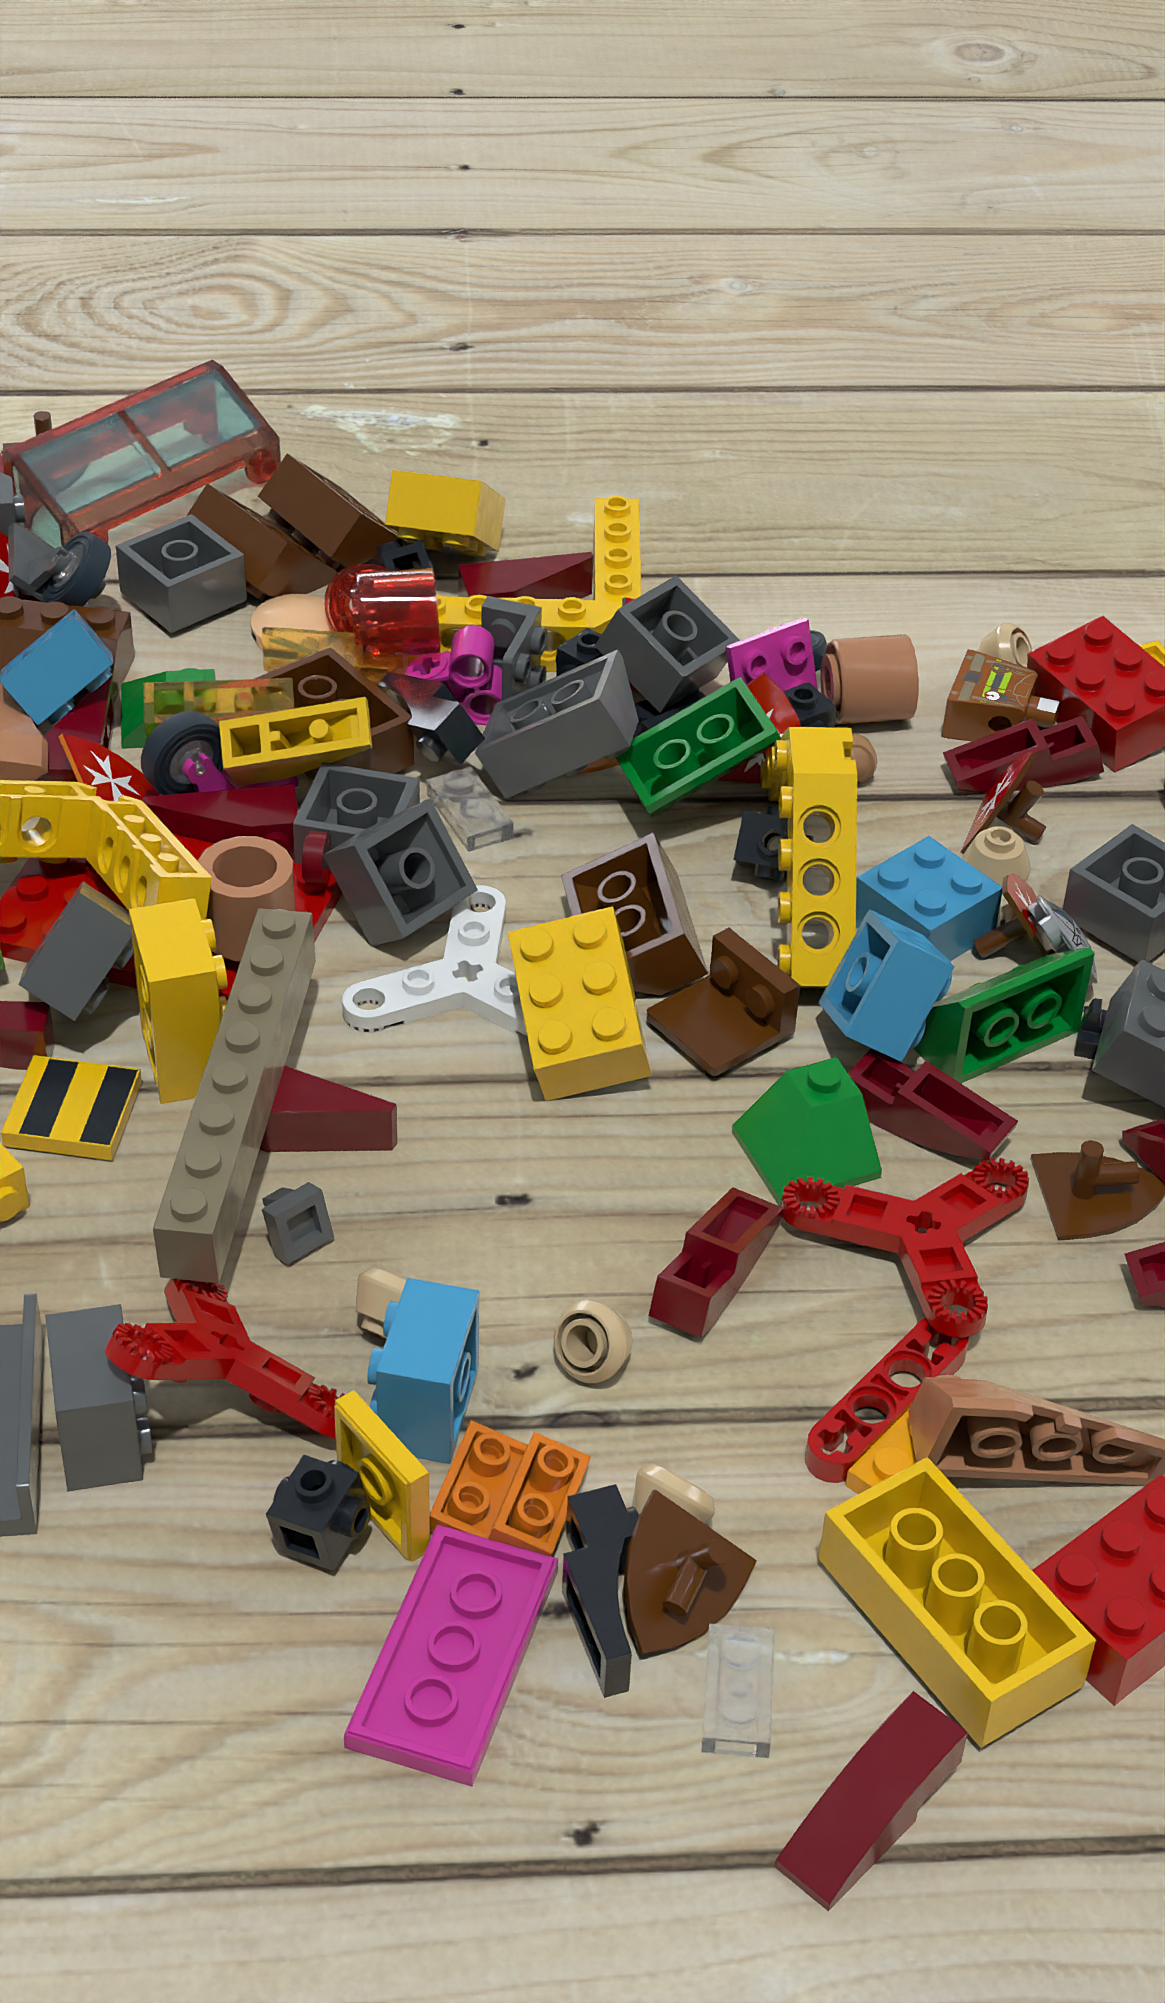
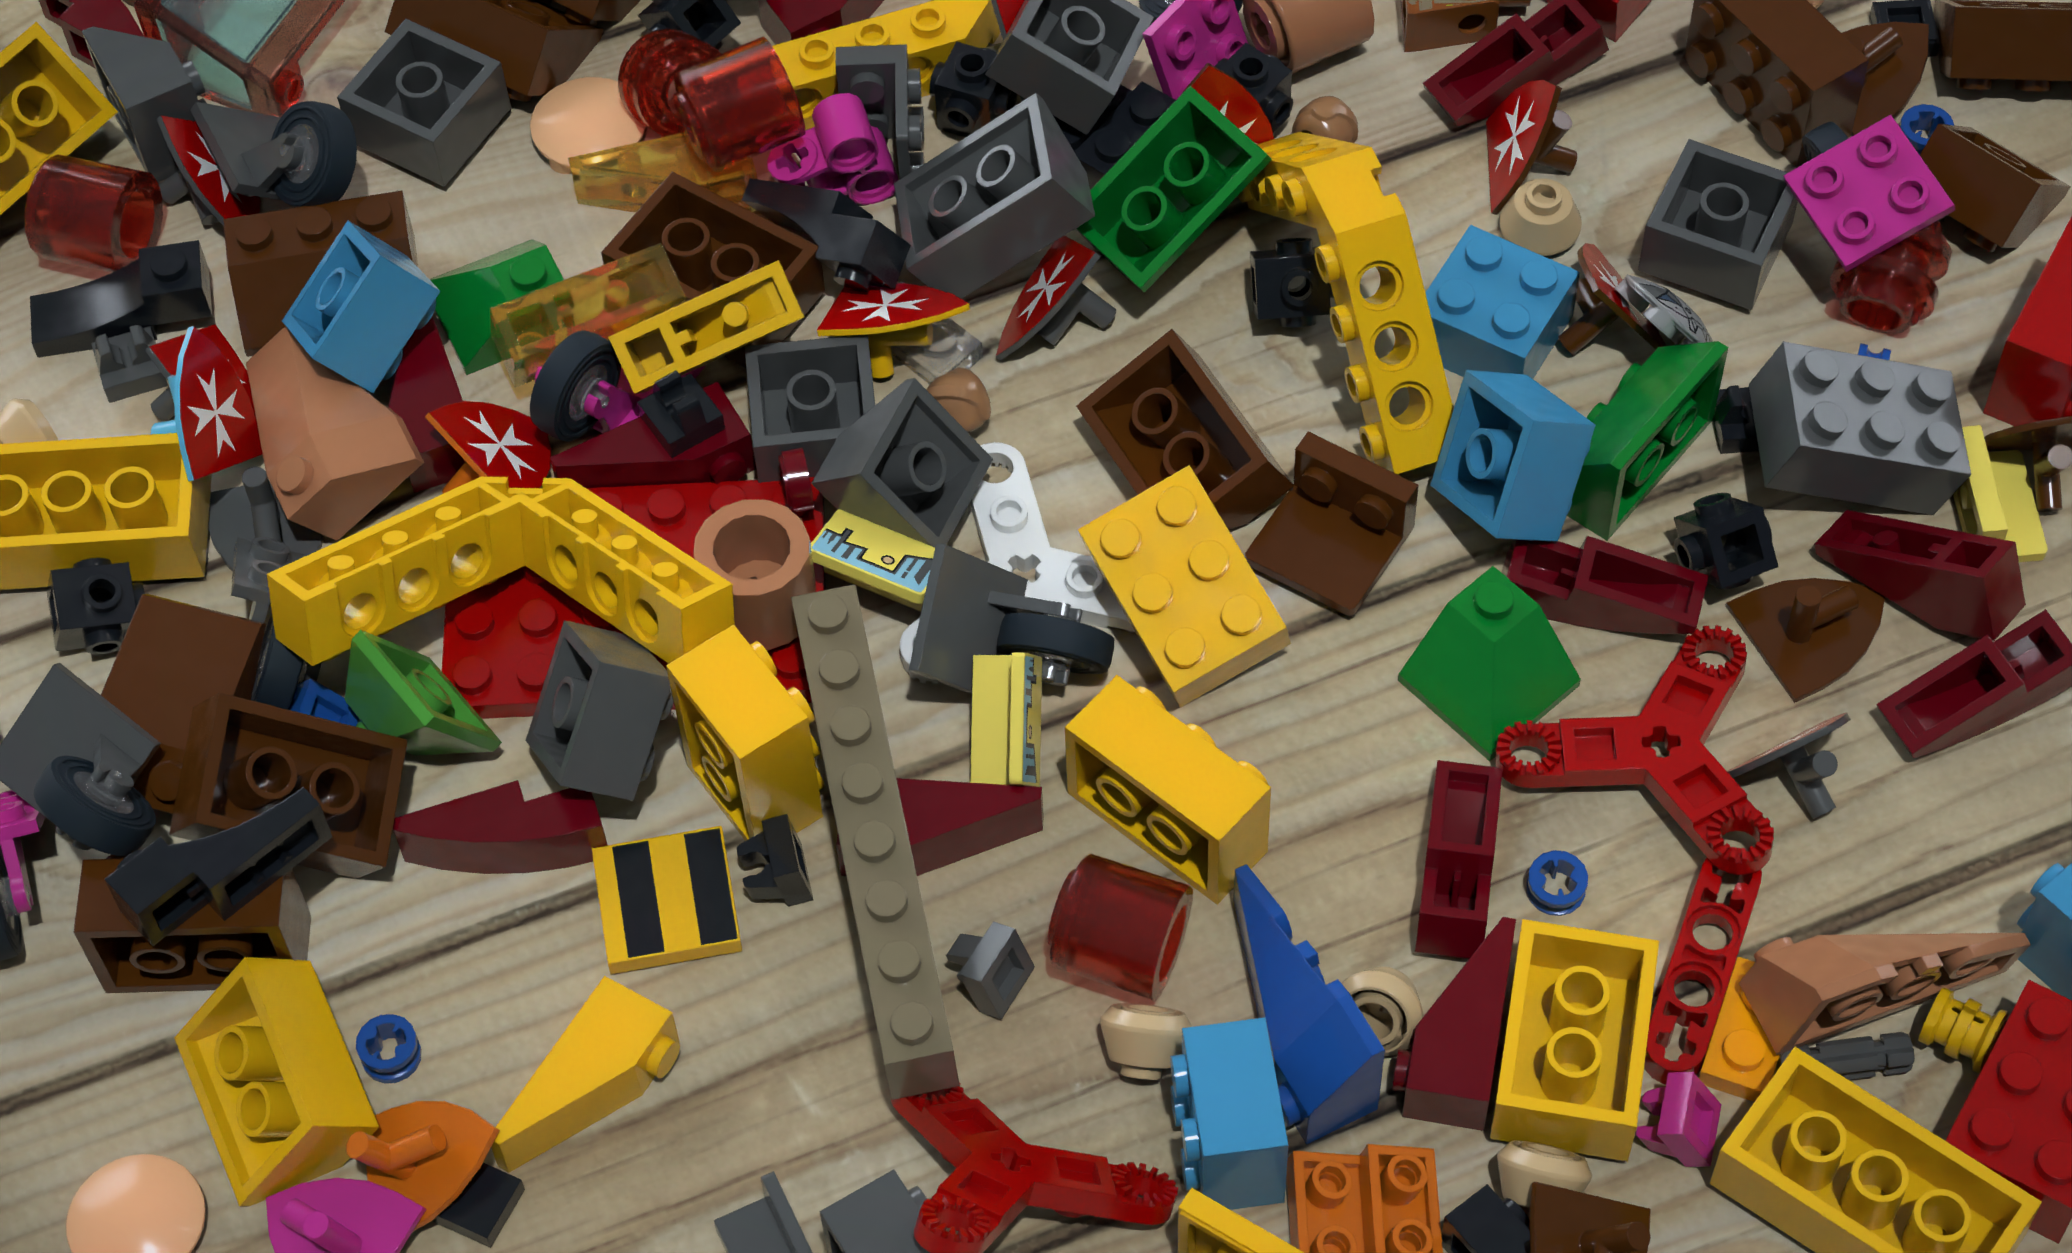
camera: 15 degrees left, 15 degrees up
none -> black tile [637,370,725,458]
none -> black tile [737,814,814,907]
none -> light yellow panel [811,509,935,612]
none -> shield [817,283,970,378]
none -> dark grey plate [909,544,1114,694]
none -> medium nougat piece [926,367,991,433]
none -> light yellow panel [970,652,1042,787]
none -> shield [996,235,1116,360]
none -> clear red piece [1048,854,1193,1002]
none -> yellow brick [1065,675,1271,905]
none -> blue wedge [1234,864,1385,1145]
none -> dark red slope [1392,917,1516,1131]
none -> yellow brick [1490,919,1659,1162]
none -> blue bush [1526,850,1588,916]
none -> dark pink tile [1636,1072,1722,1167]
none -> black brick [1674,493,1779,590]
none -> dark grey shield [1727,713,1851,819]
none -> dark grey axle [1777,1032,1915,1080]
none -> yellow bush [1918,988,2008,1074]

